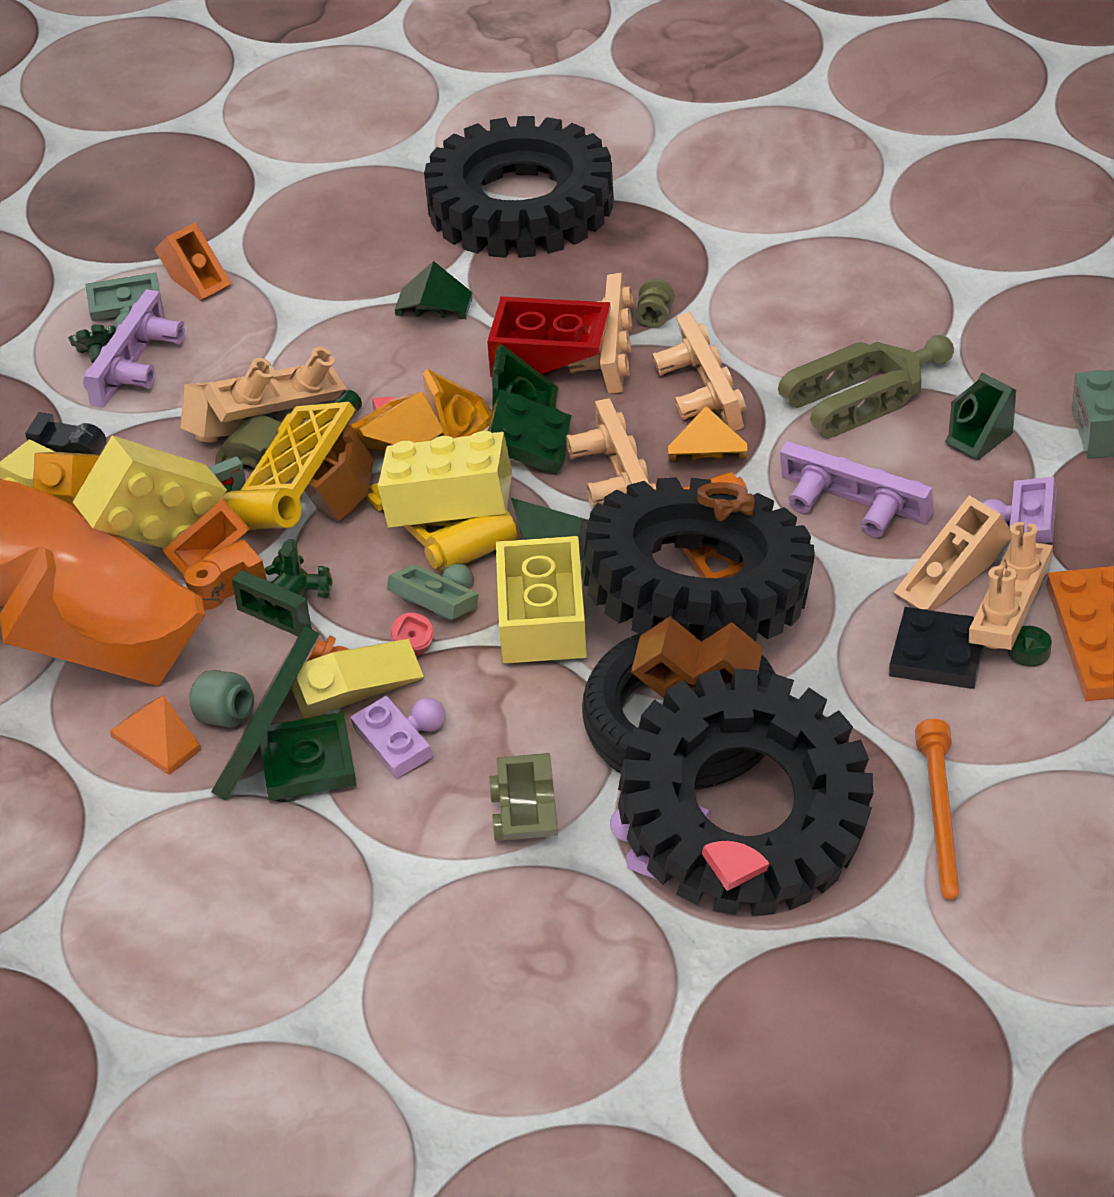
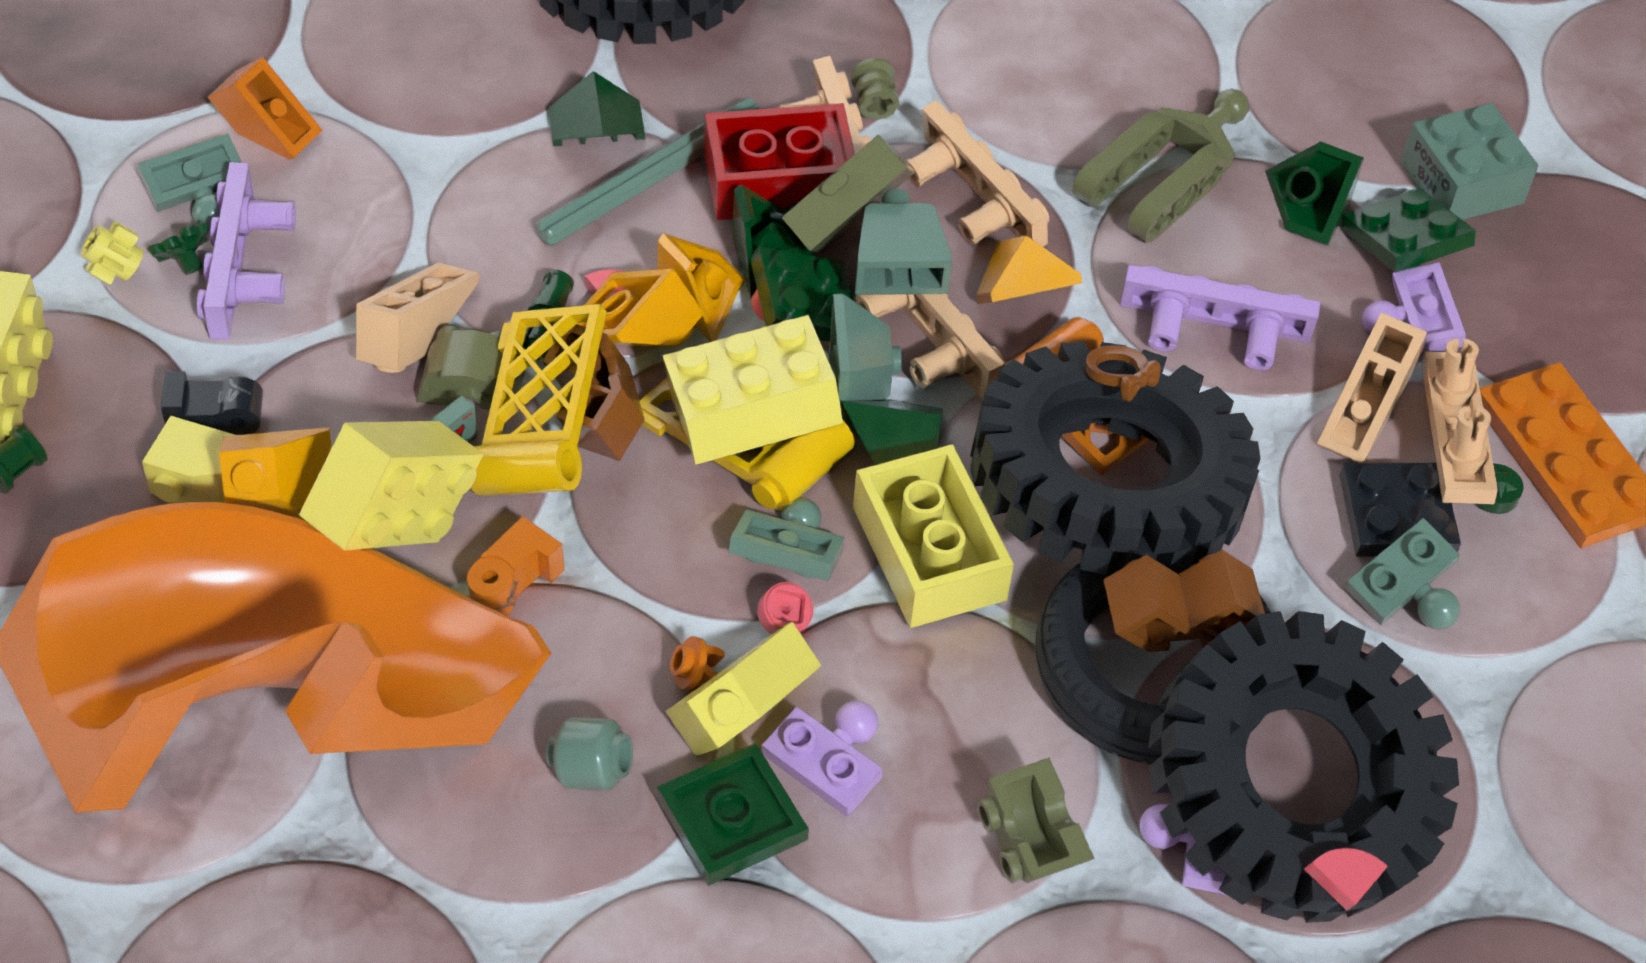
camera: 25 degrees left, 10 degrees up
orange slope [110,695,201,775] -> none
orange slope [162,498,250,575] -> none
light nougat plate [203,347,347,423] -> none
dark green piece [211,625,320,800] -> none
dark green piece [232,539,333,636] -> none
orange piece [915,719,959,900] -> none
none -> light yellow gear [80,221,144,285]
none -> sand green axle [536,98,761,246]
none -> olive container [782,134,915,253]
none -> sand green slope [828,294,901,430]
none -> sand green torso [855,189,952,295]
none -> dark green plate [1342,188,1476,273]
none -> sand green plate [1345,518,1460,630]

